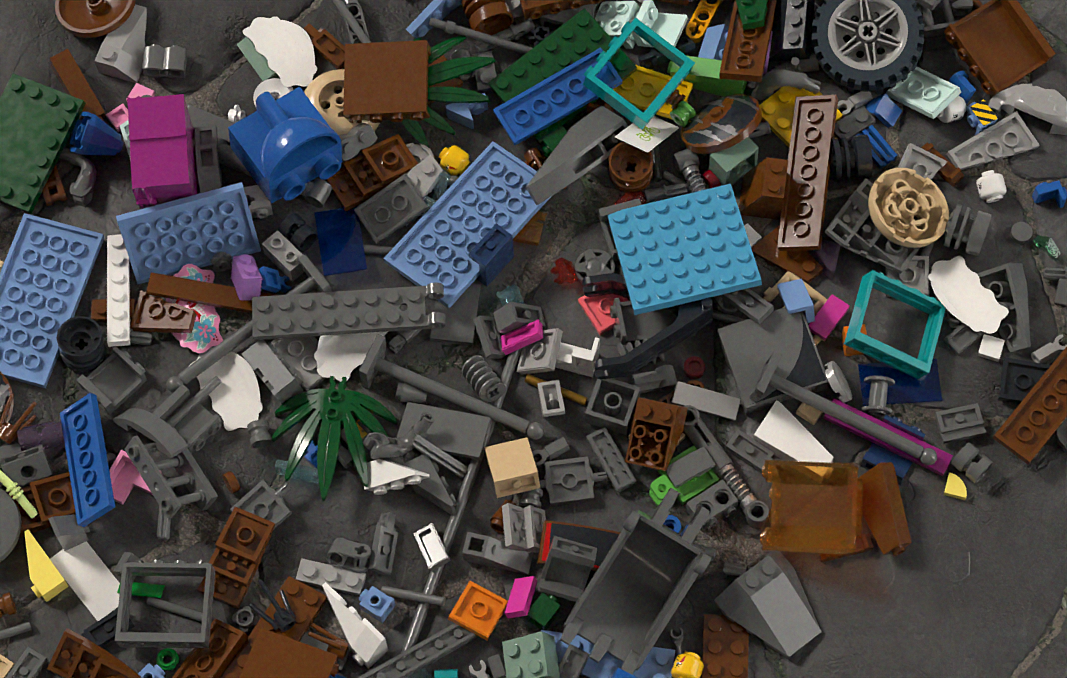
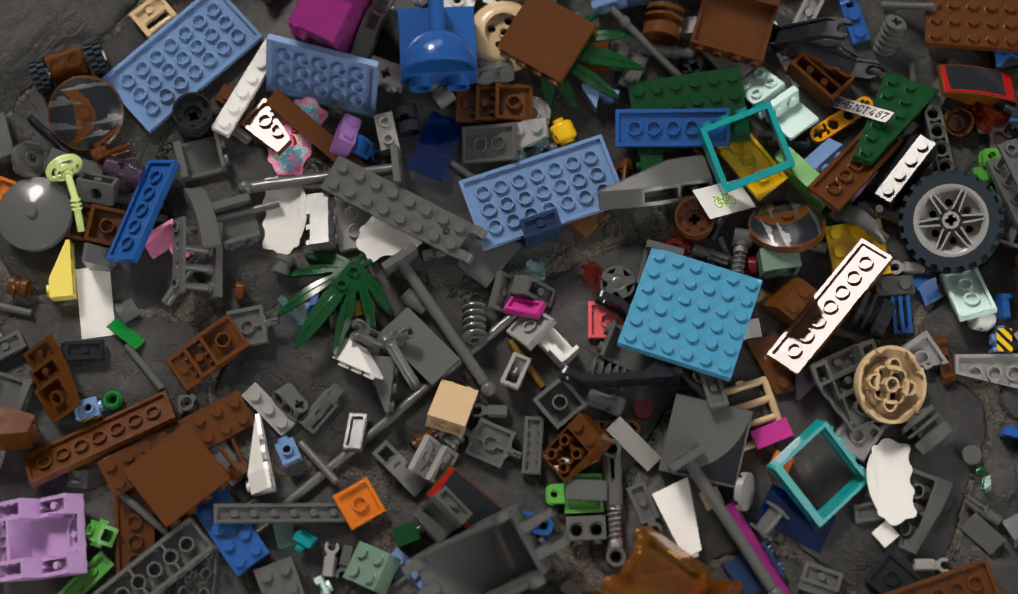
camera: 30 degrees right, 10 degrees up
dark grey window [115,560,216,648] -> none
black plant [249,579,296,632] -> none
dark pink tile [504,576,538,618] -> none
reddish brown bush [666,89,686,109] -> none
bright green wheel [670,101,696,127] -> none
medium blue panel [777,278,815,323] -> none
white head [976,170,1007,203] -> none

